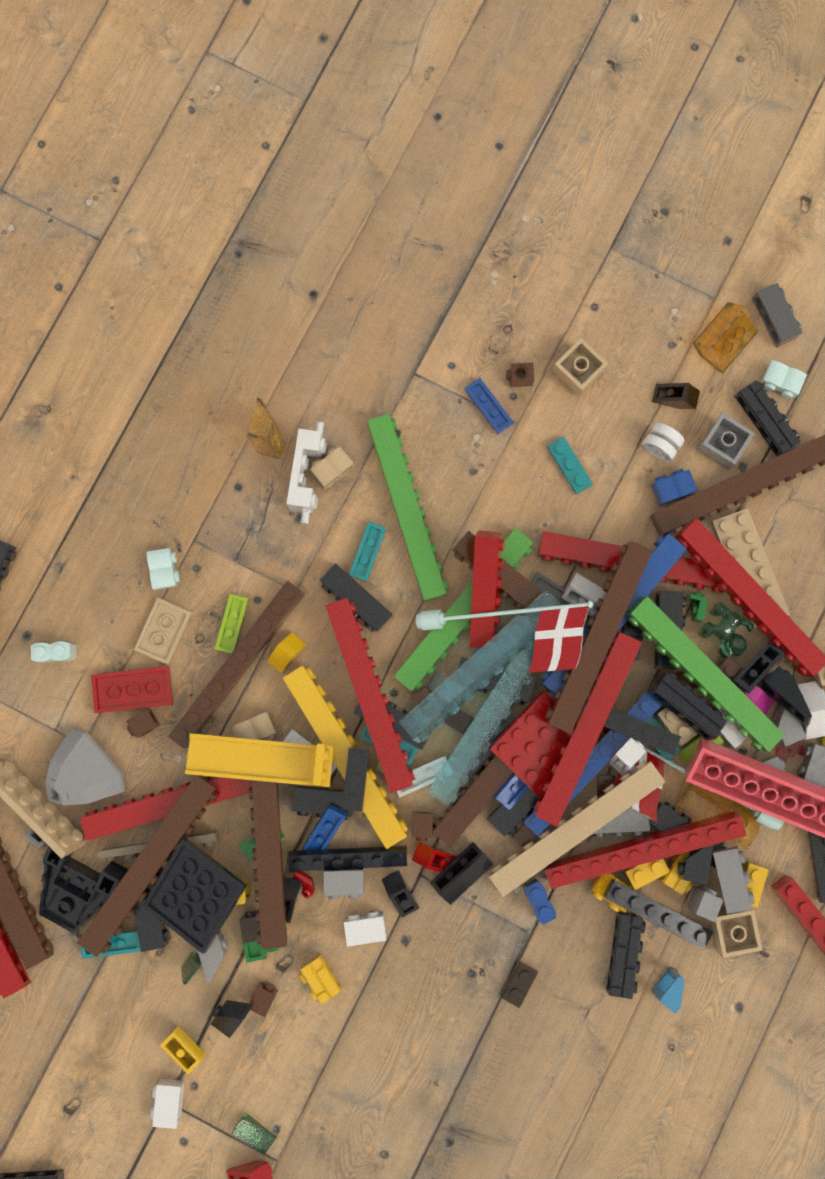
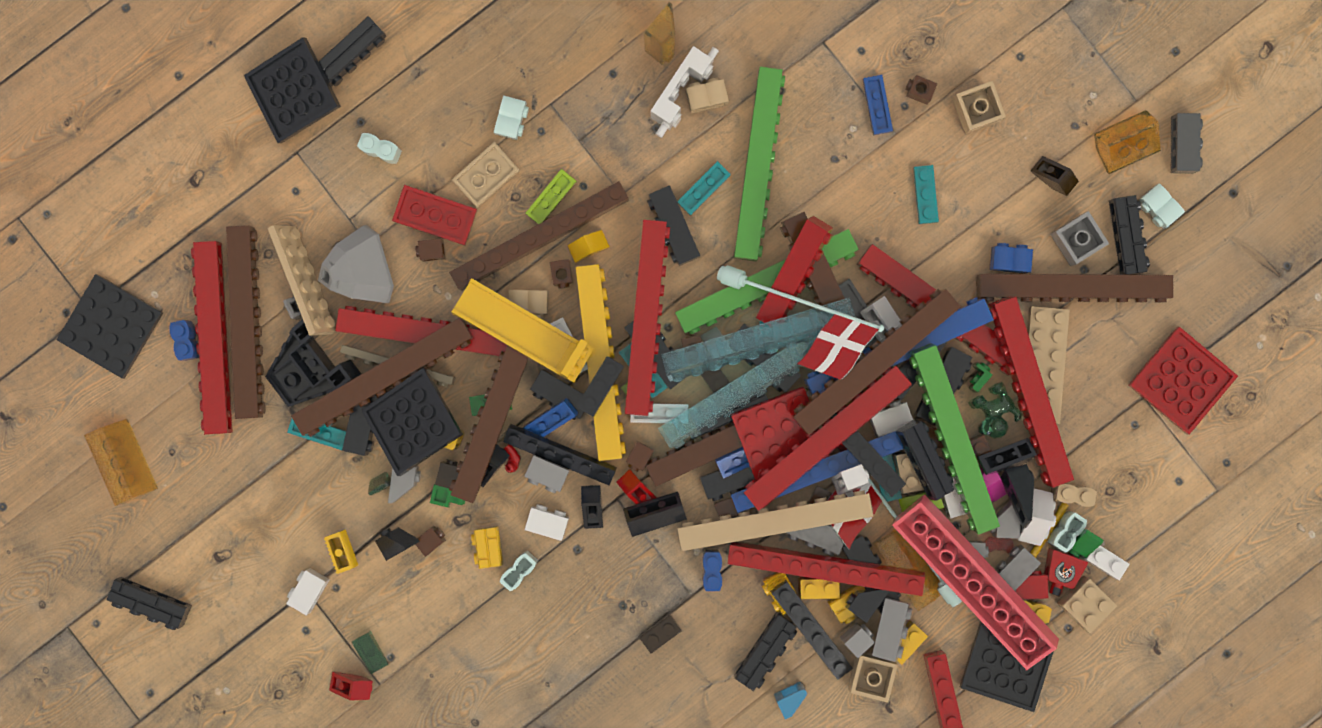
camera: 25 degrees right, 5 degrees up
white wheel [642,423,685,462] -> none
none -> light aqua brick [500,551,538,591]
none -> reddish brown brick [550,259,573,289]
none -> white brick [870,400,913,437]

